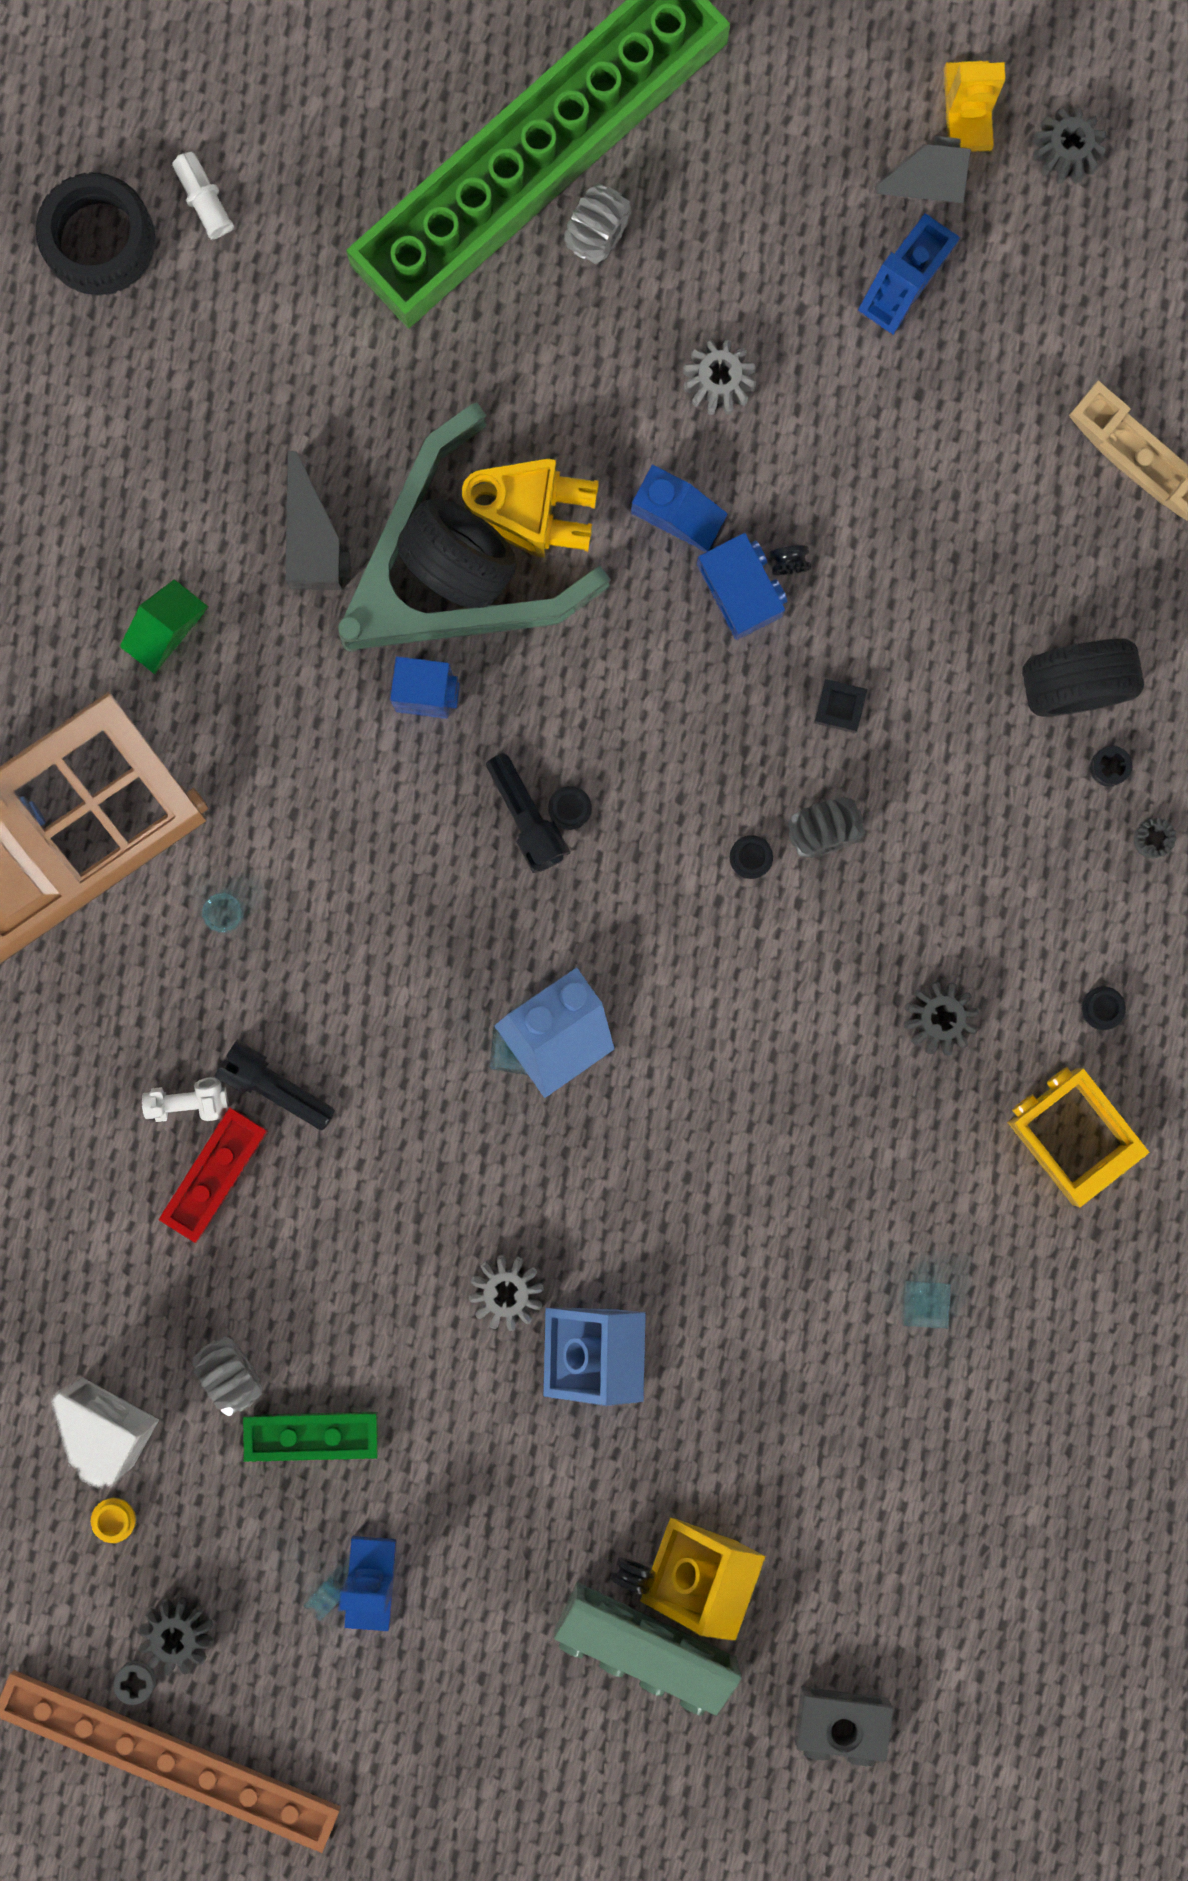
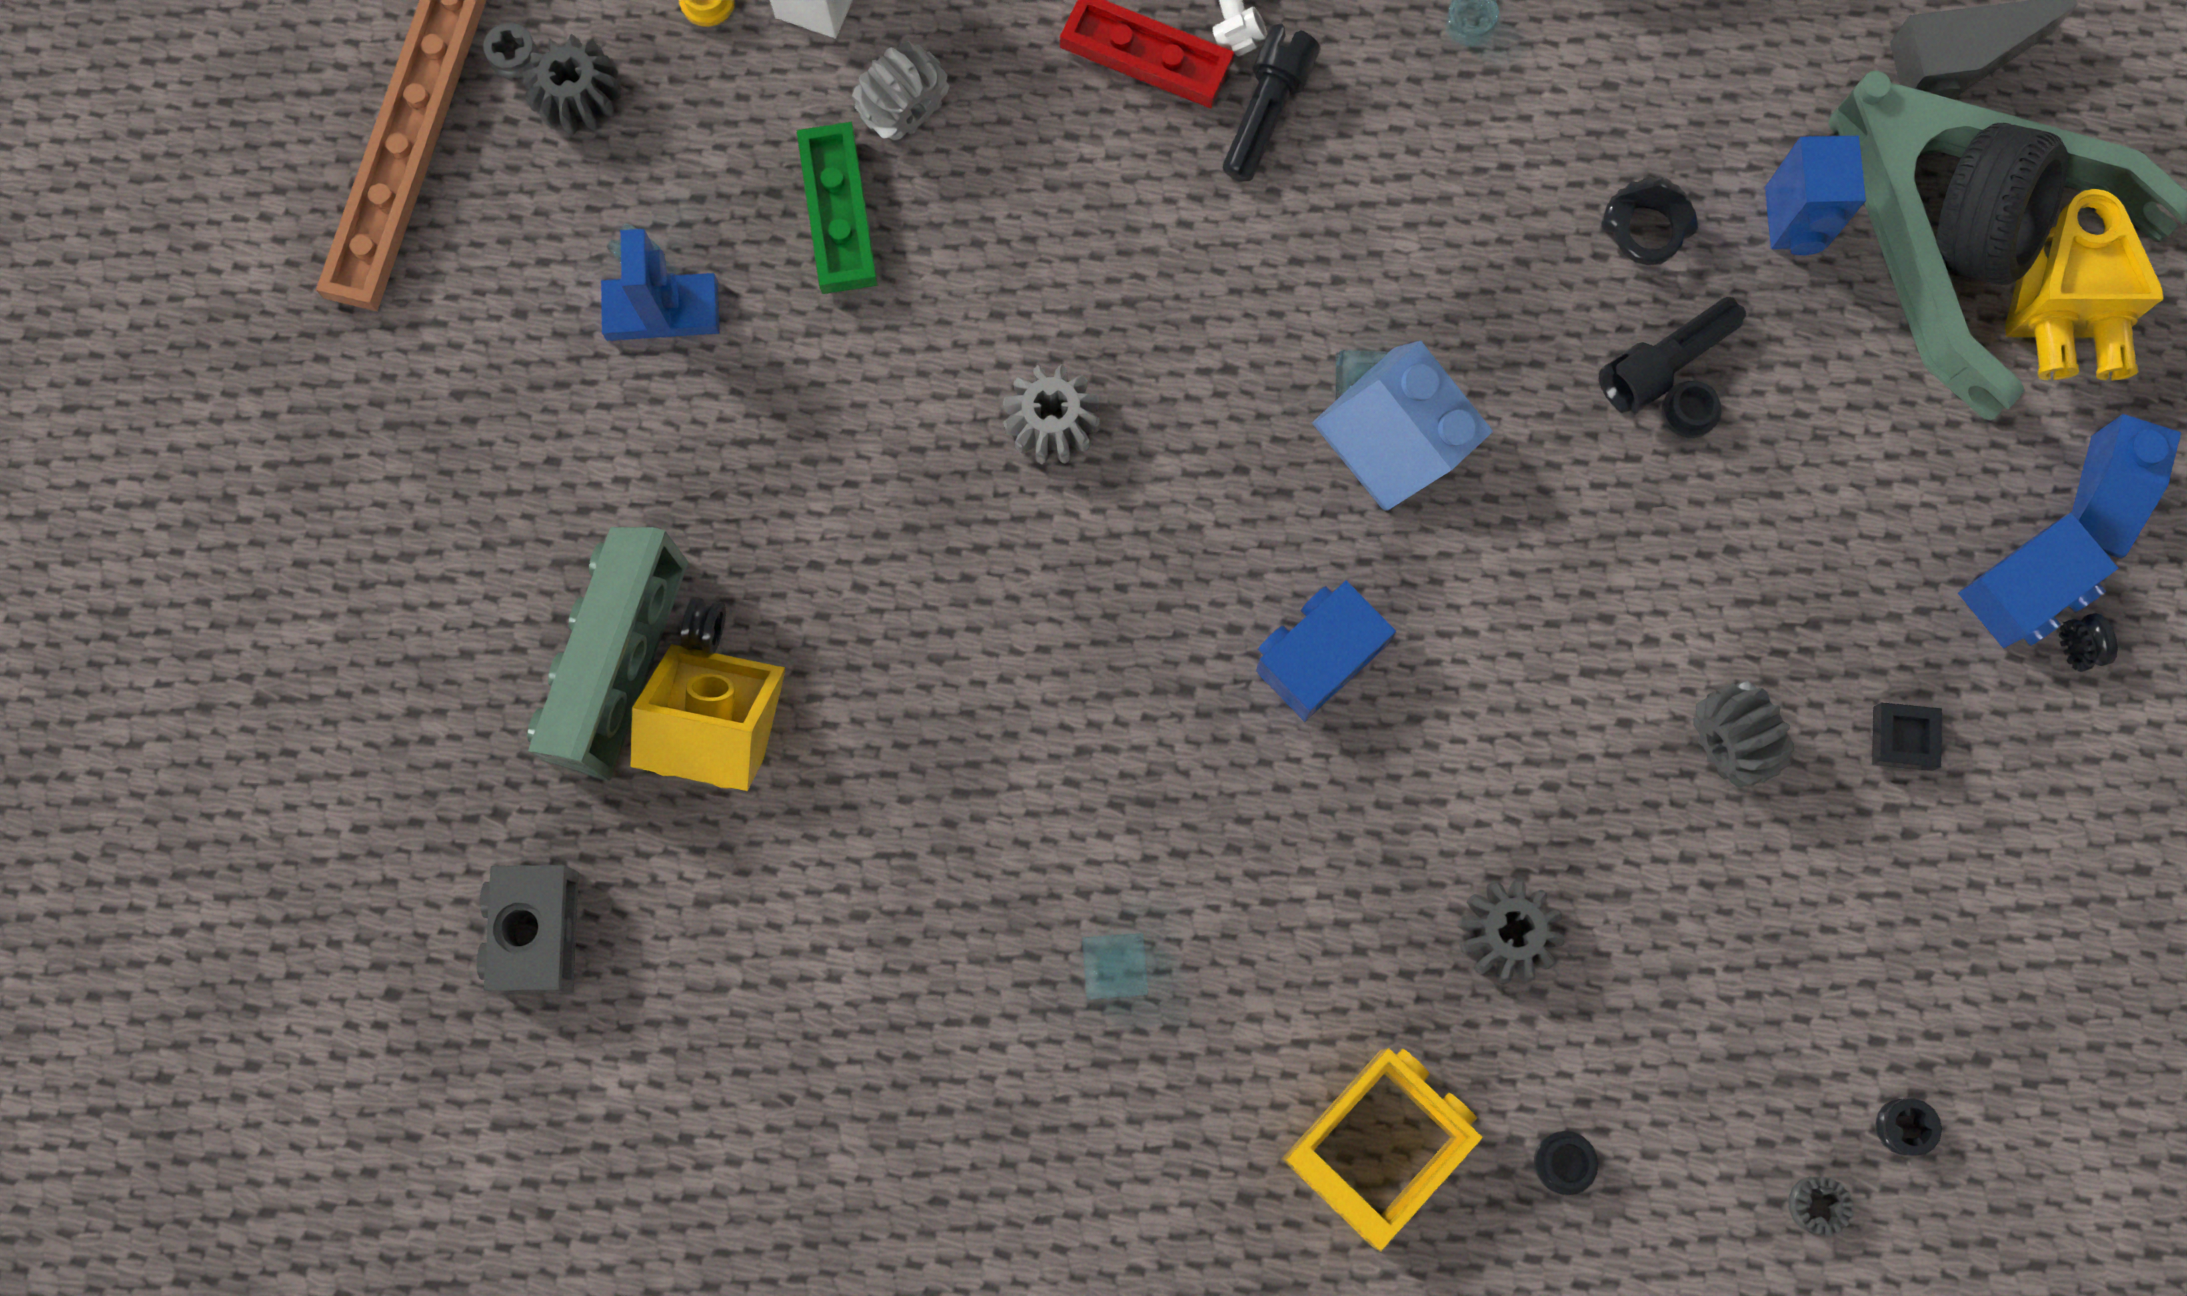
camera: 90 degrees right, 10 degrees down
medium blue slope [543,1308,646,1406] -> none
black plate [729,835,773,879] -> none
black tyre [1022,638,1144,717] -> none
none -> blue brick [1256,580,1396,722]
none -> black piece [1601,177,1698,265]

